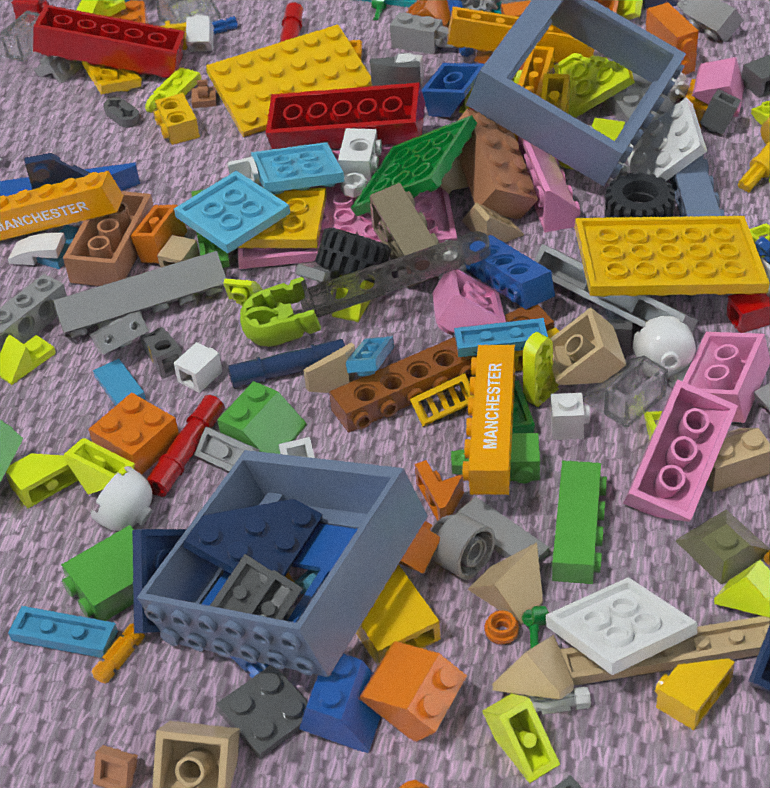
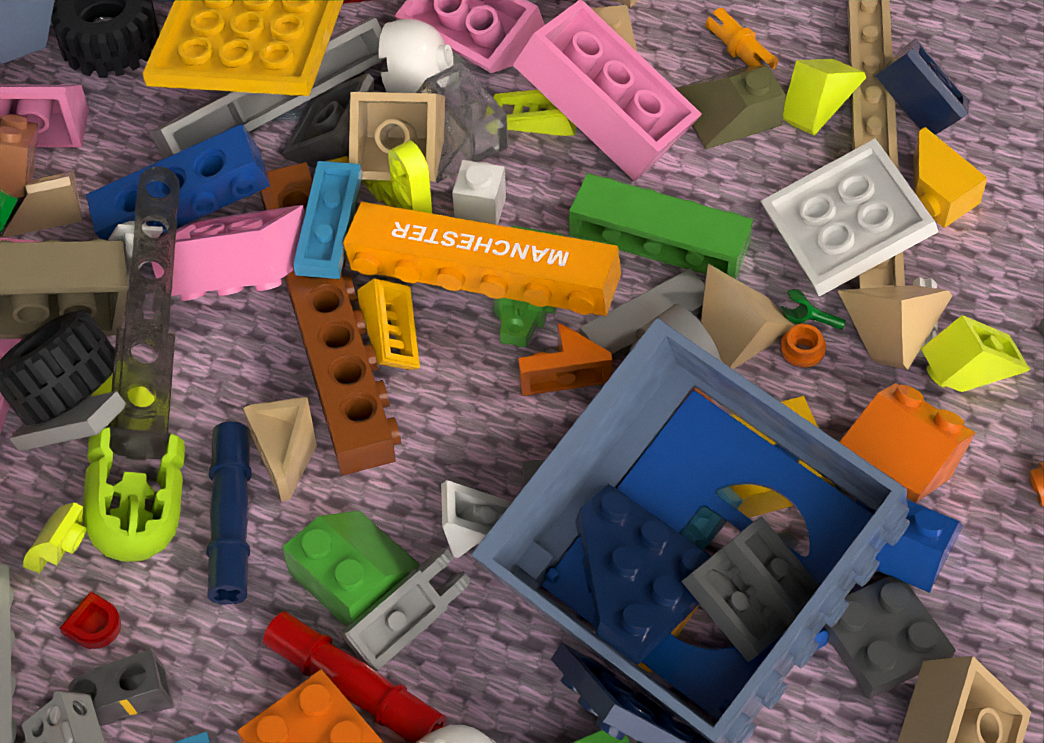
camera: 80 degrees left, 10 degrees up
white brick [174,342,223,393] -> none
dark azure plate [346,336,394,376] -> none
none -> red tile [59,591,121,649]

